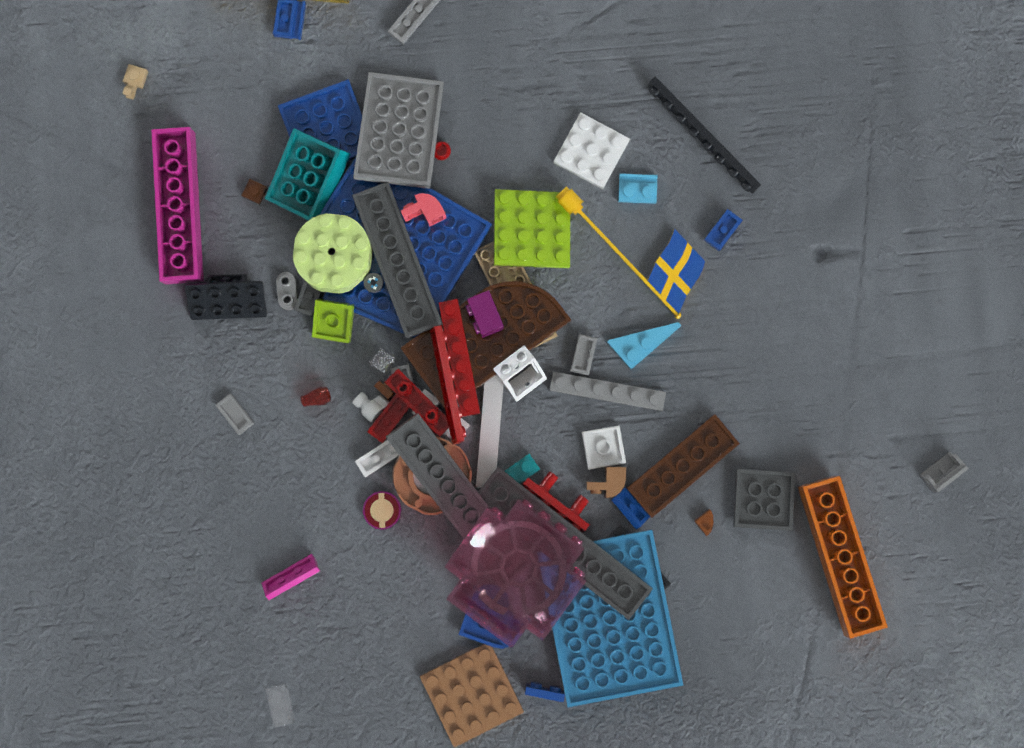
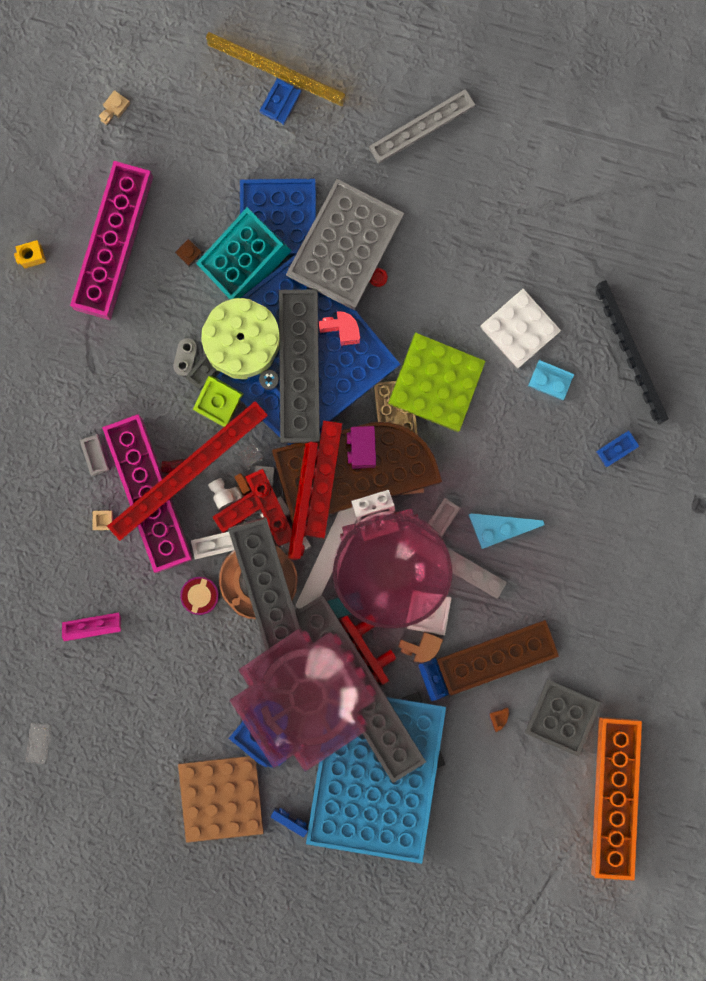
camera: 20 degrees right, 0 degrees up
black bracket [185,274,267,320] -> none
flag [556,186,705,319] -> none
none -> yellow brick [14,240,46,269]
none -> tan plate [93,511,113,530]
none -> dark pink brick [102,414,193,573]
none -> red plate [107,401,268,541]
none -> clear pink windscreen [333,508,453,629]

